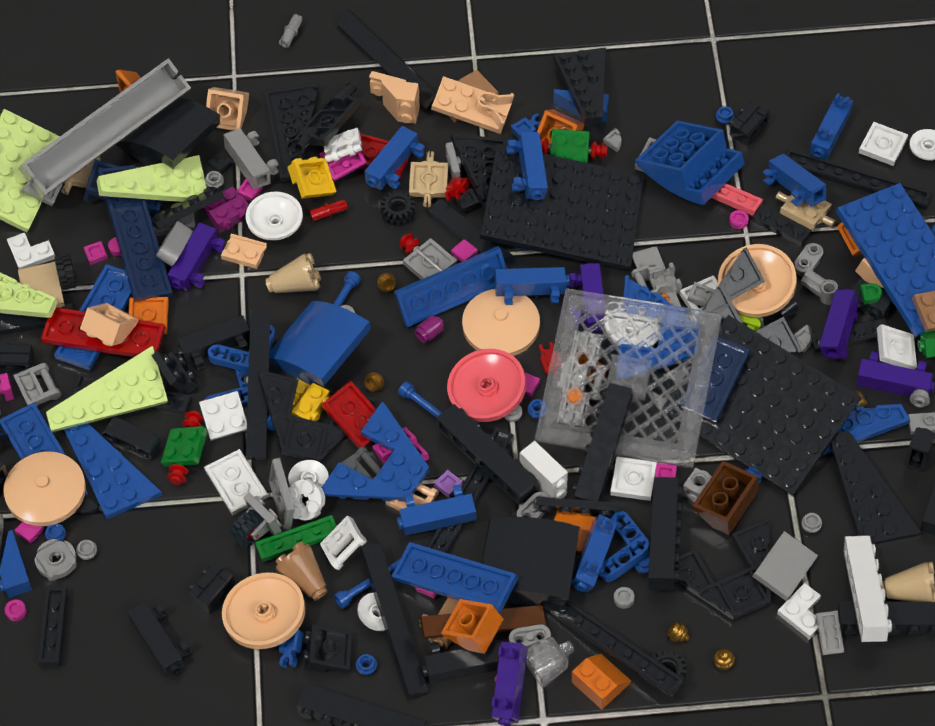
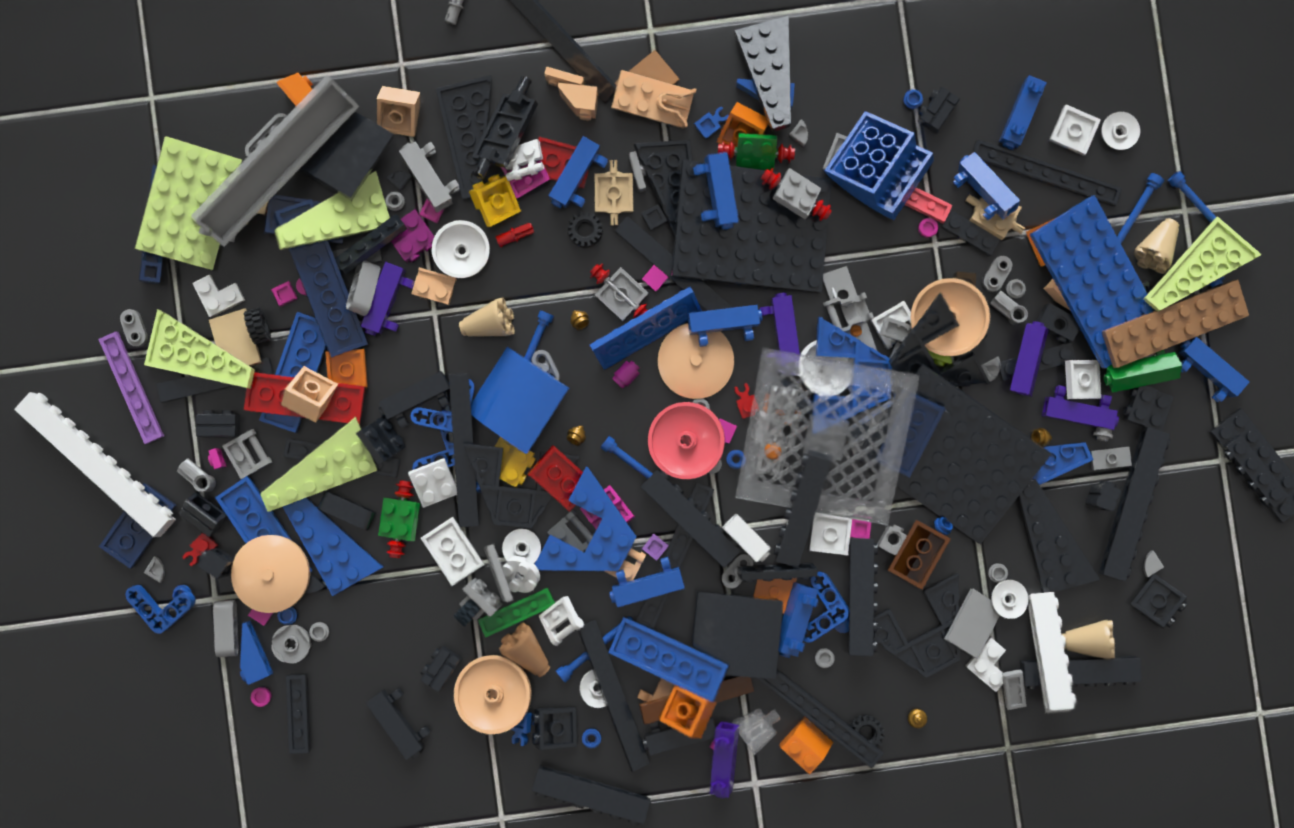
camera: 10 degrees left, 30 degrees up
red plate [445,177,470,201] -> none
light grey plate [509,625,551,649] -> none
pearl gold plate [667,621,689,642] -> none
green tile [860,283,882,304] -> none
none -> light grey plate [761,168,832,221]
none -> white dish [991,580,1028,619]
none -> light grey plate [1006,279,1026,298]

